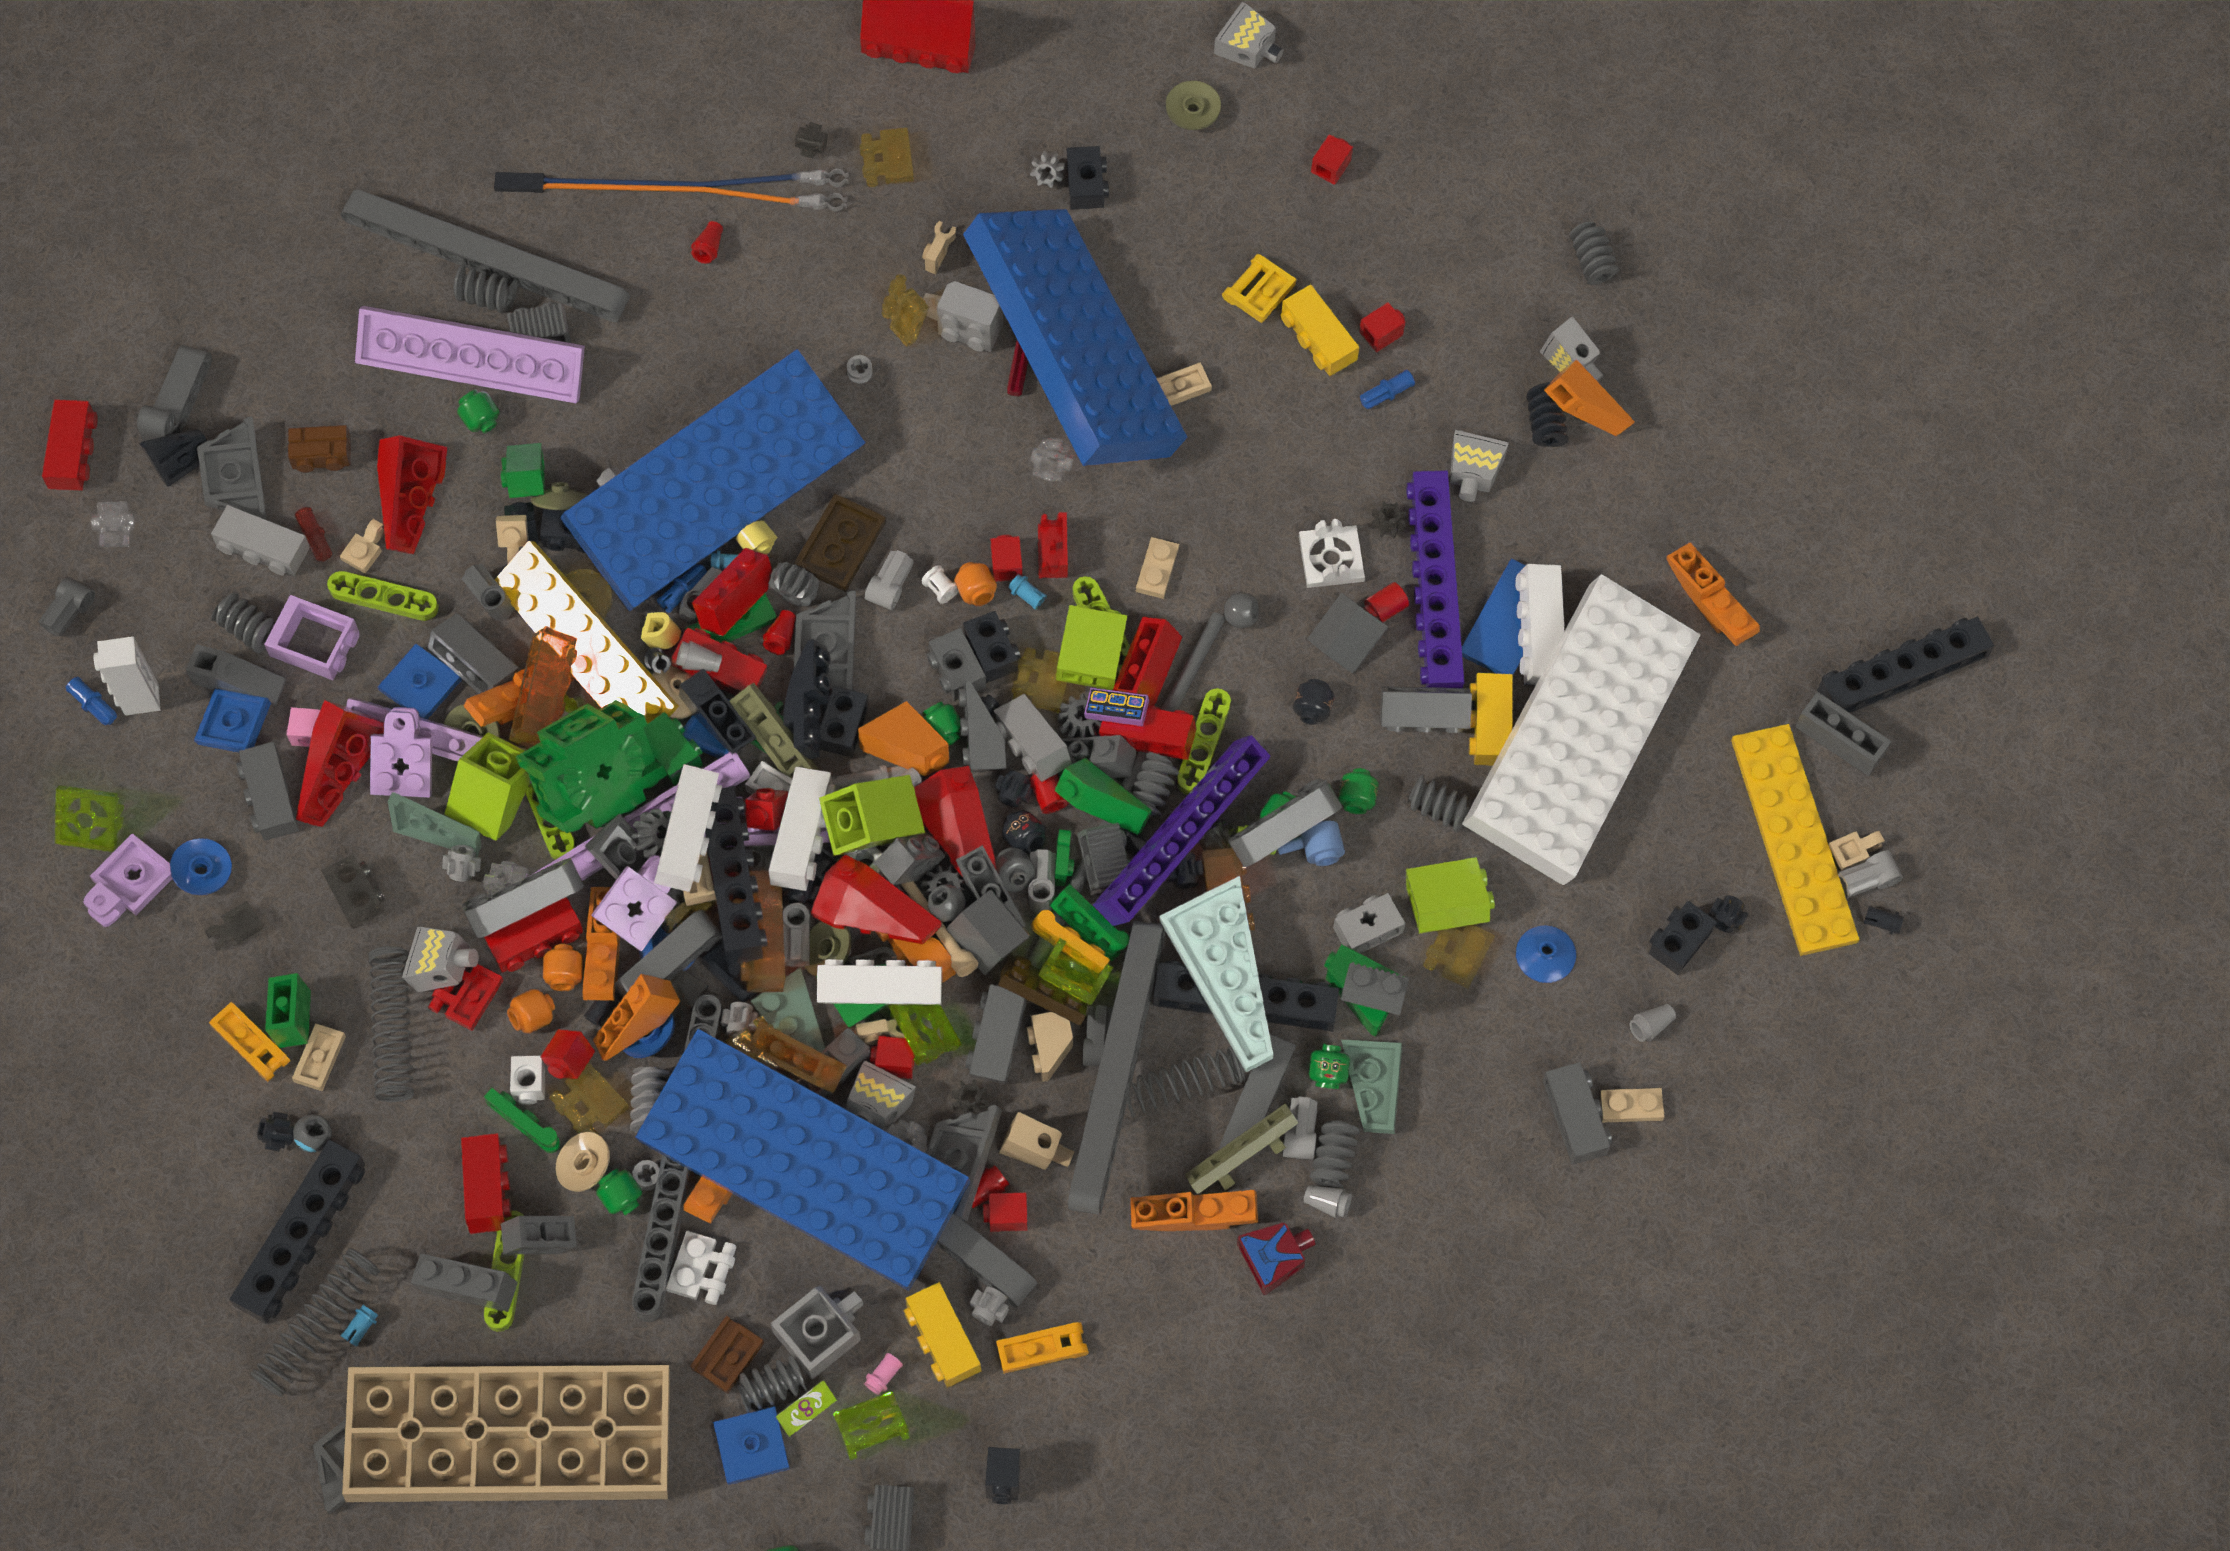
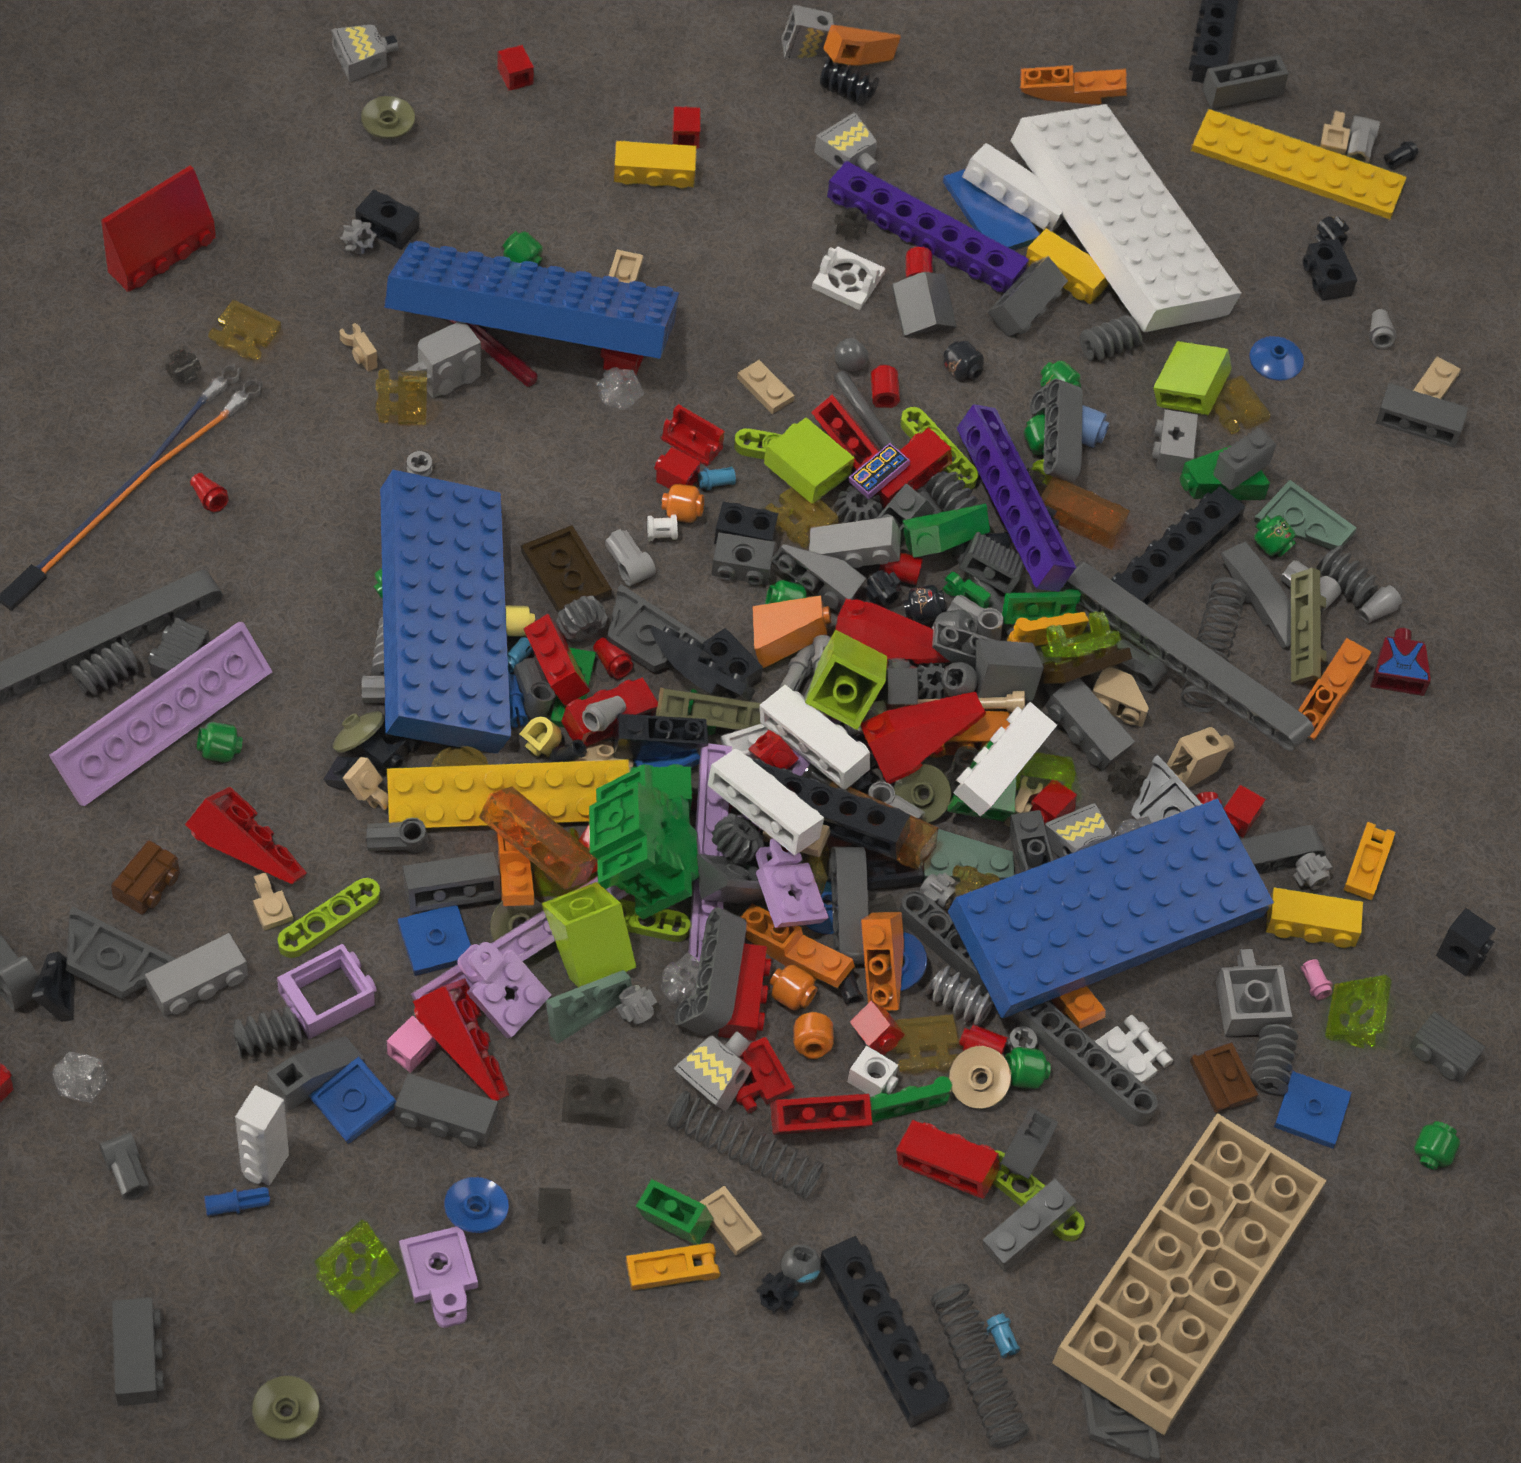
camera: 60 degrees left, 10 degrees down
clear red axle [295,507,332,562] -> none
green brick [501,443,545,498] -> none
clear orange brick [747,1022,847,1093] -> none
lime sticker [776,1380,837,1437] -> none
light aqua wing [1160,876,1273,1072] -> none
yellow plate [1222,254,1296,323] -> none
blue axle [1360,369,1415,409] -> none
none -> green head [502,231,543,266]
none -> red brick [770,1093,872,1135]
none -> red brick [871,365,900,408]
none -> red brick [959,1024,1008,1054]

